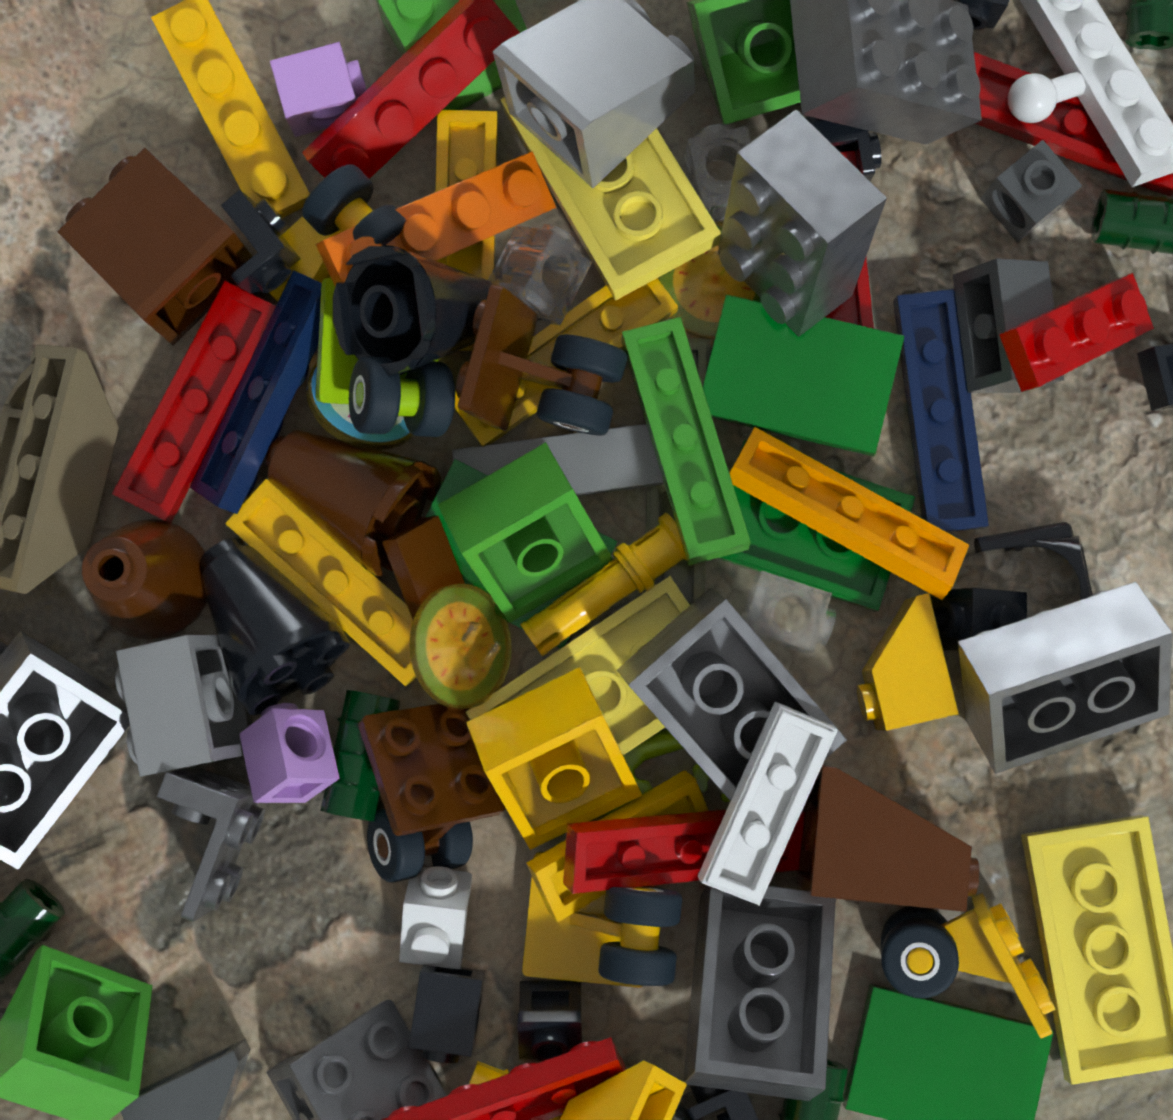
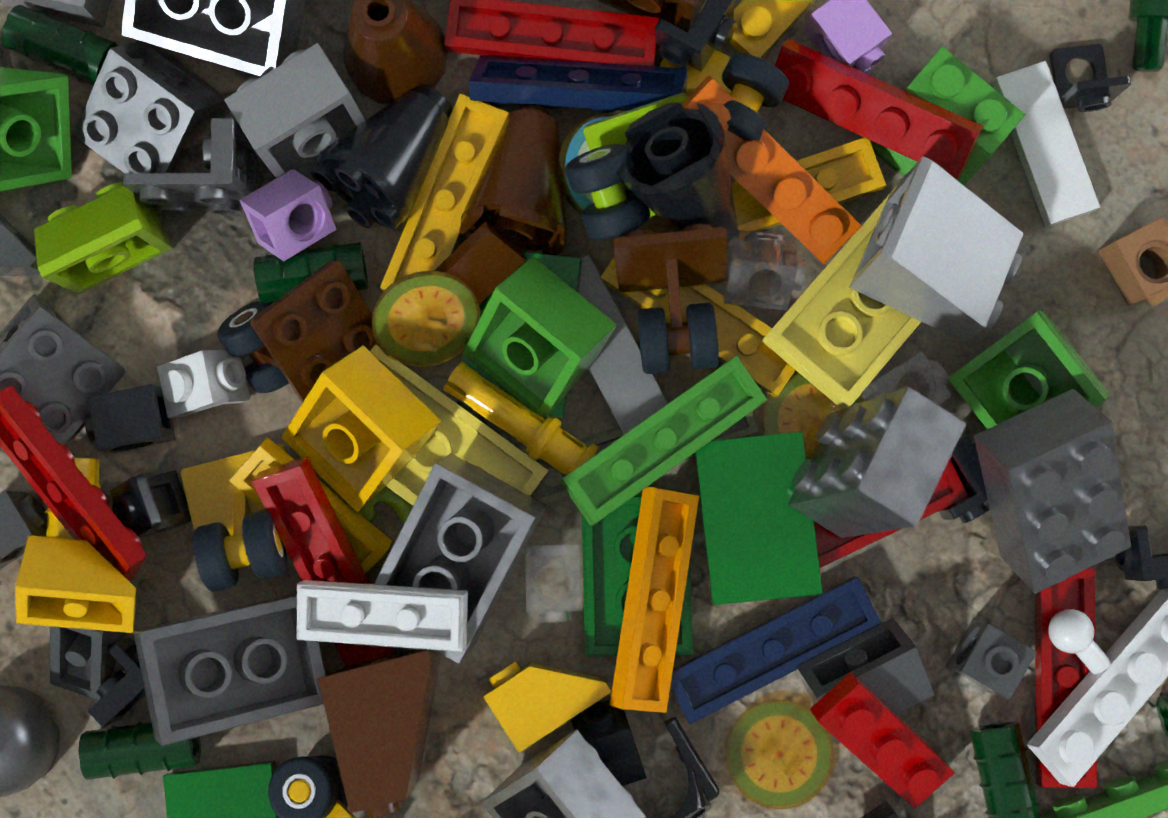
camera: 75 degrees right, 0 degrees up
none -> lime slope [34,182,173,294]
none -> flat silver bracket [74,41,226,173]
none -> clear yellow piece [725,699,834,809]

